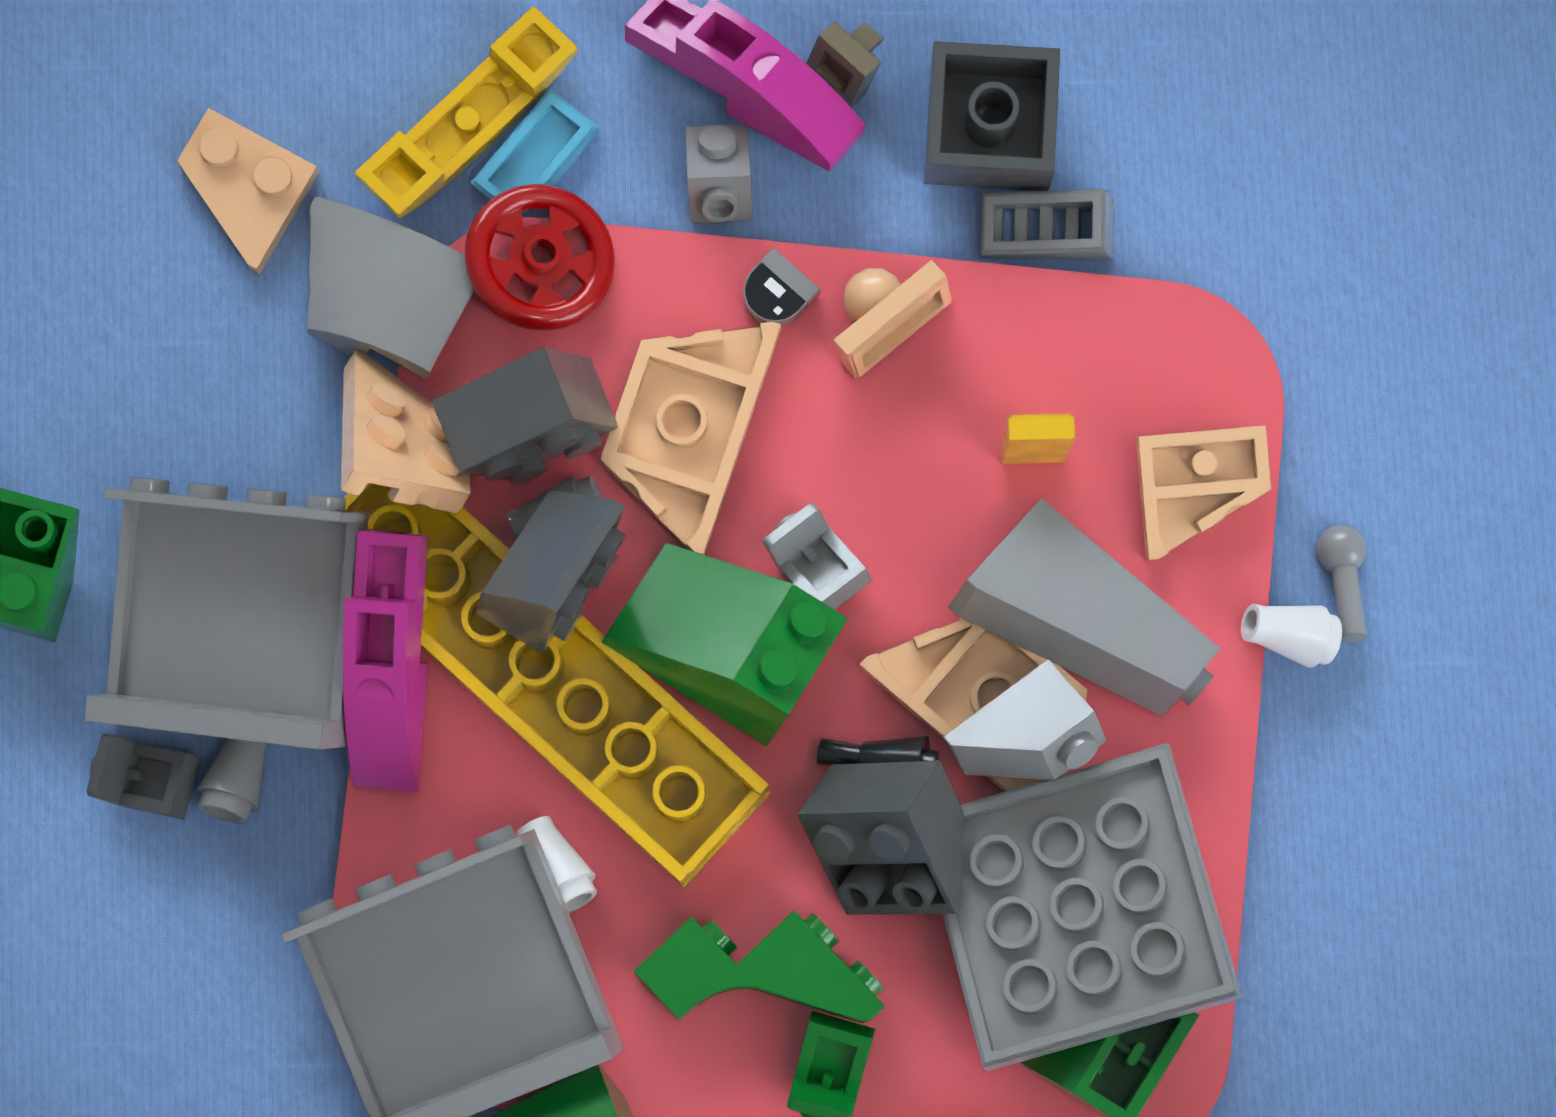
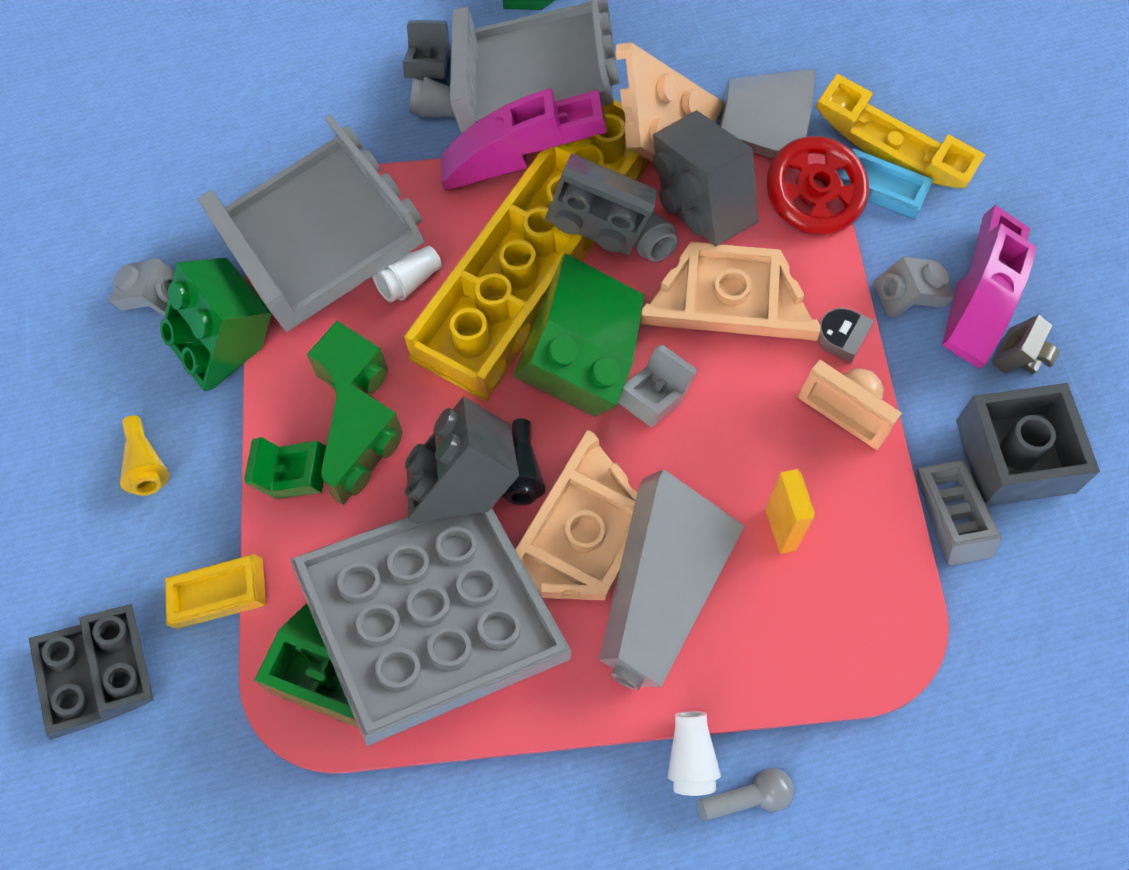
camera: 80 degrees right, 15 degrees down
light nougat wing [177,108,320,275] -> none
slope [944,659,1107,780] -> none
light nougat wing [1135,425,1271,560] -> none

